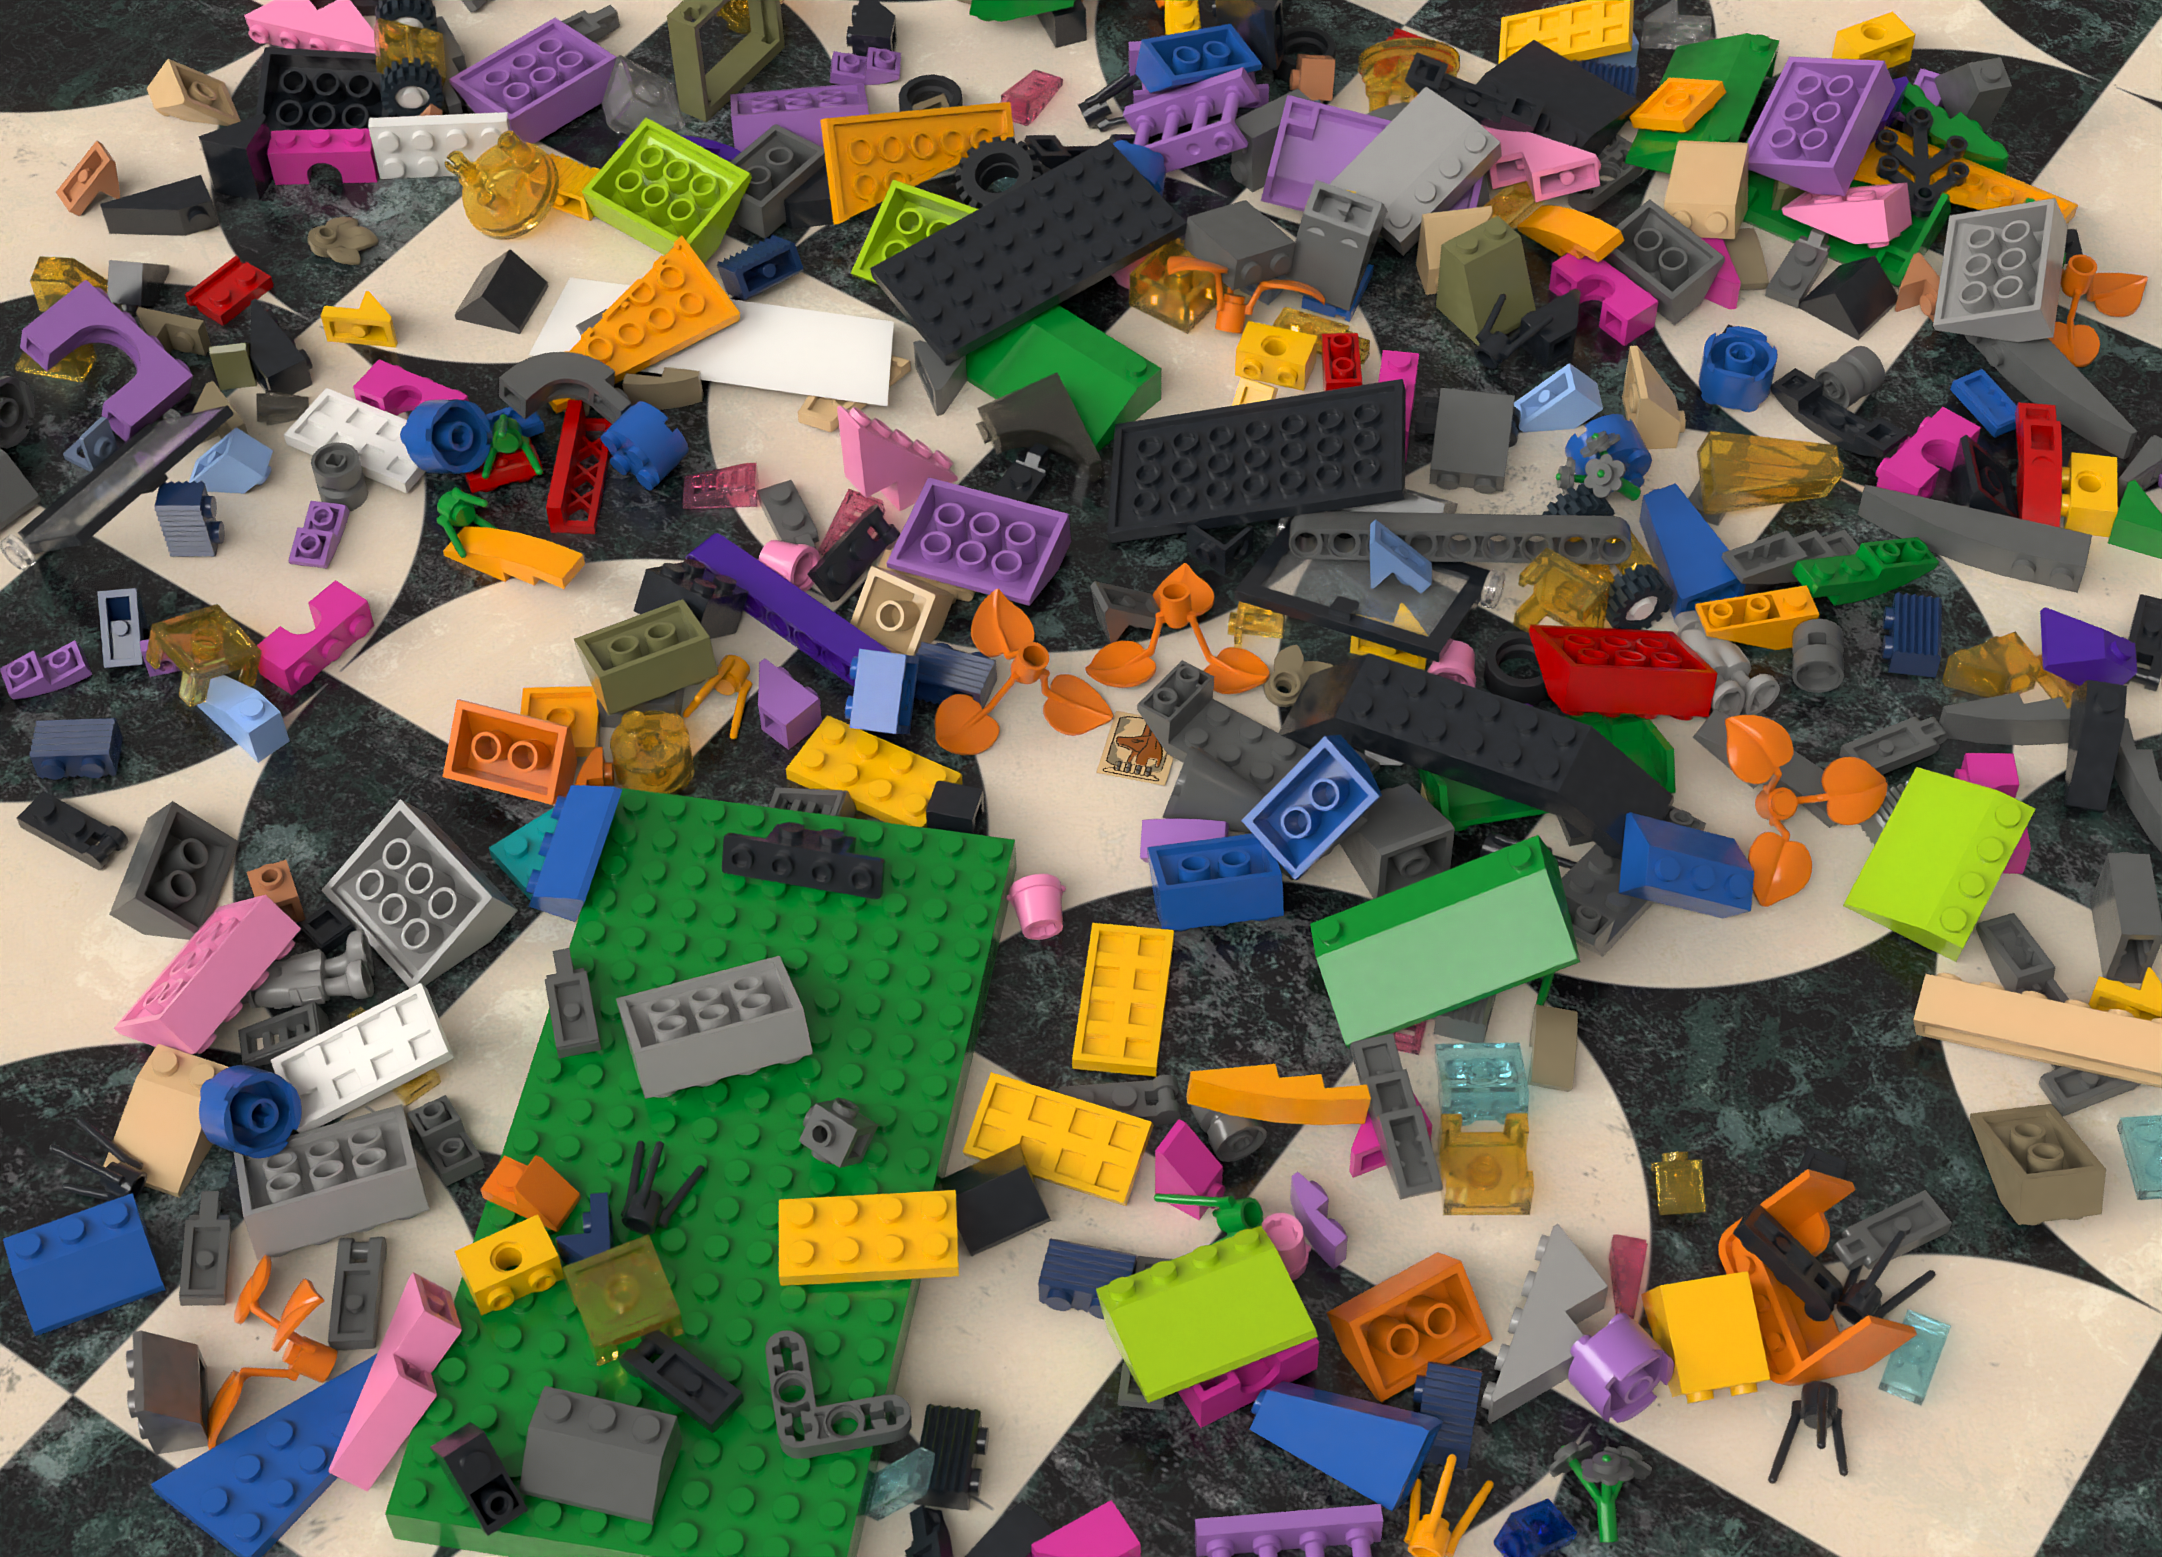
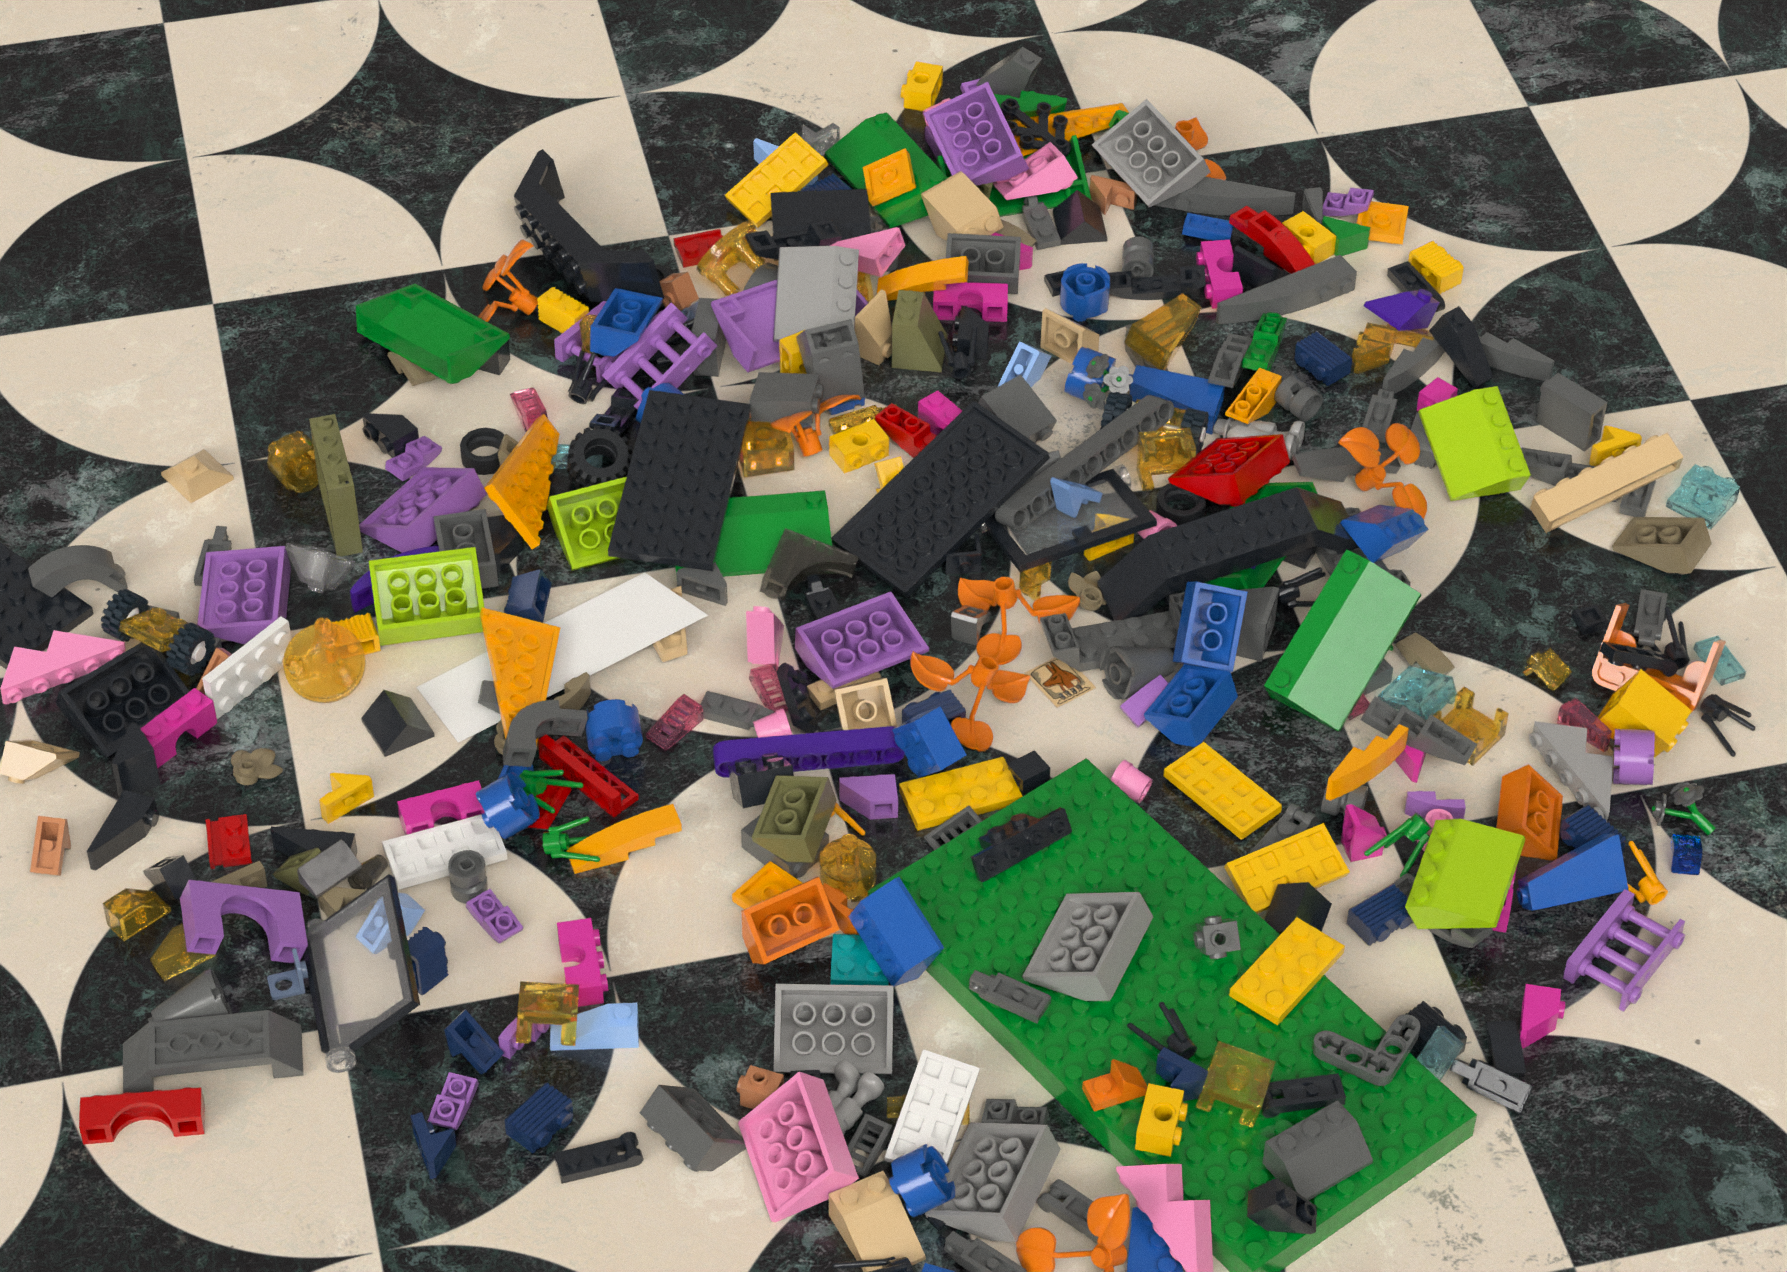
camera: 50 degrees left, 5 degrees down
none -> flat silver slope [297,840,362,898]

